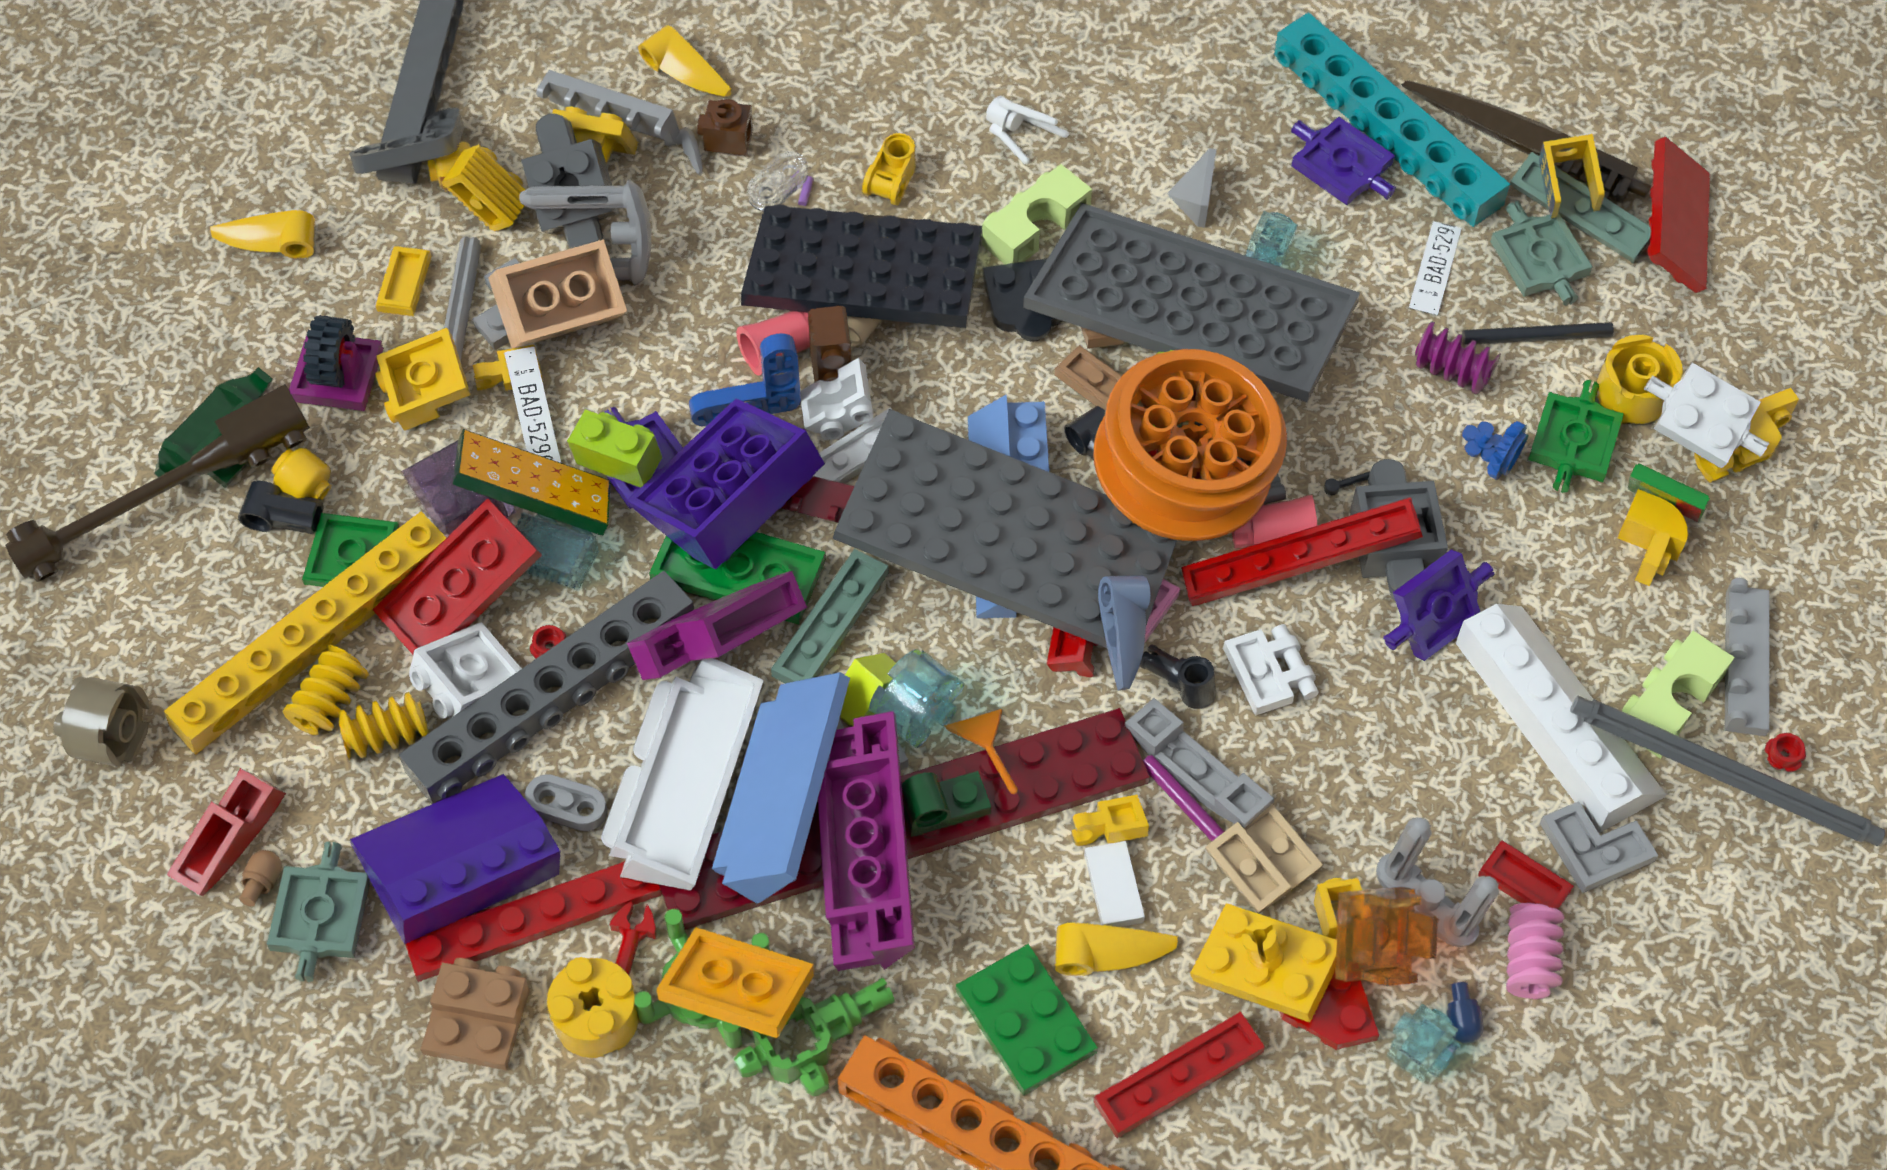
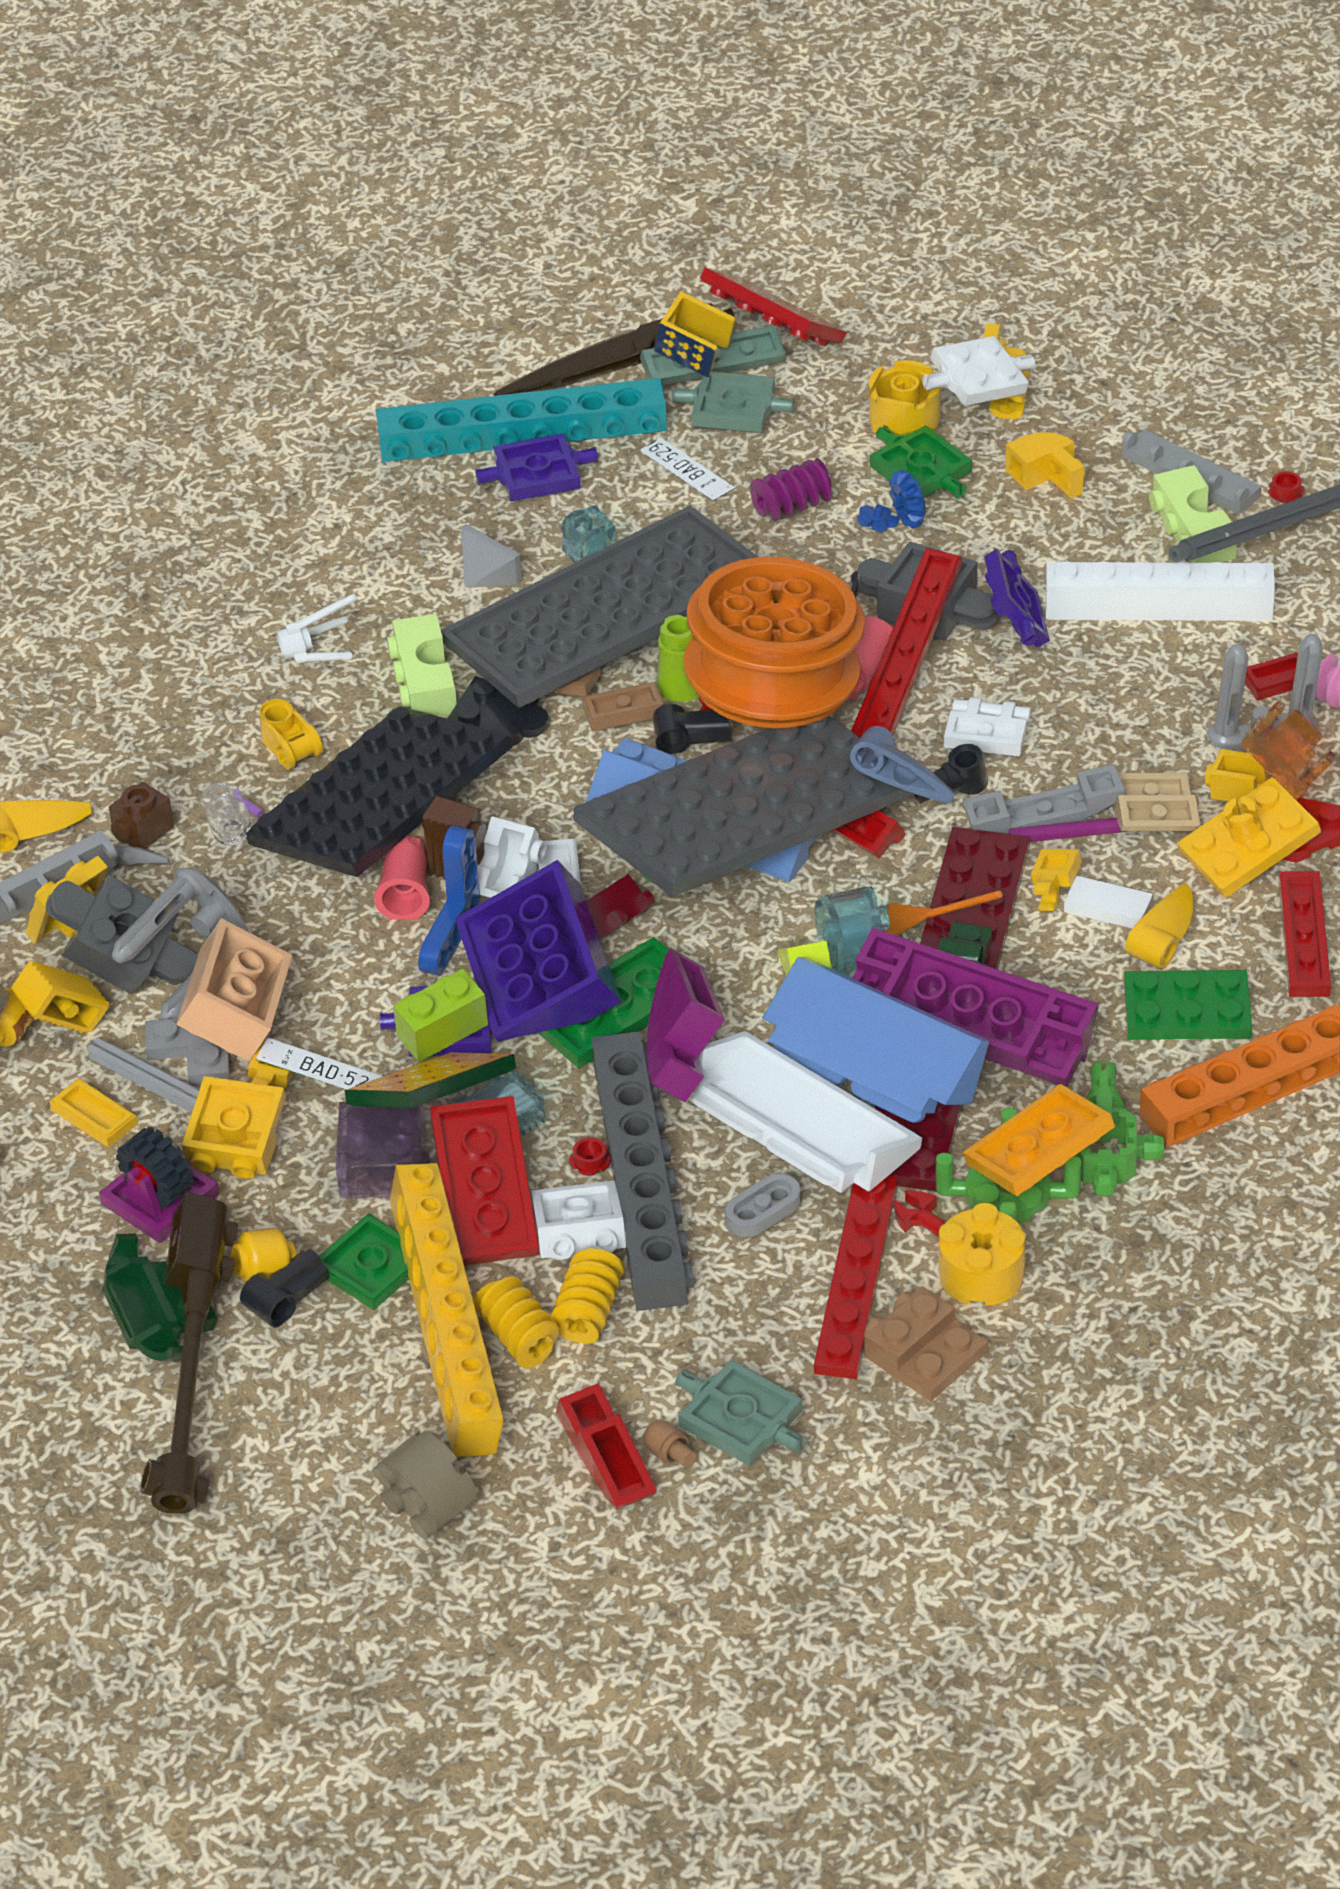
camera: 55 degrees left, 15 degrees down
dark purple slope [350,774,560,944] -> none
sand green plate [771,549,889,683] -> none
black bar [1462,322,1614,345] -> none
light grey plate [1540,801,1658,893] -> none
green tile [1627,463,1710,523] -> none

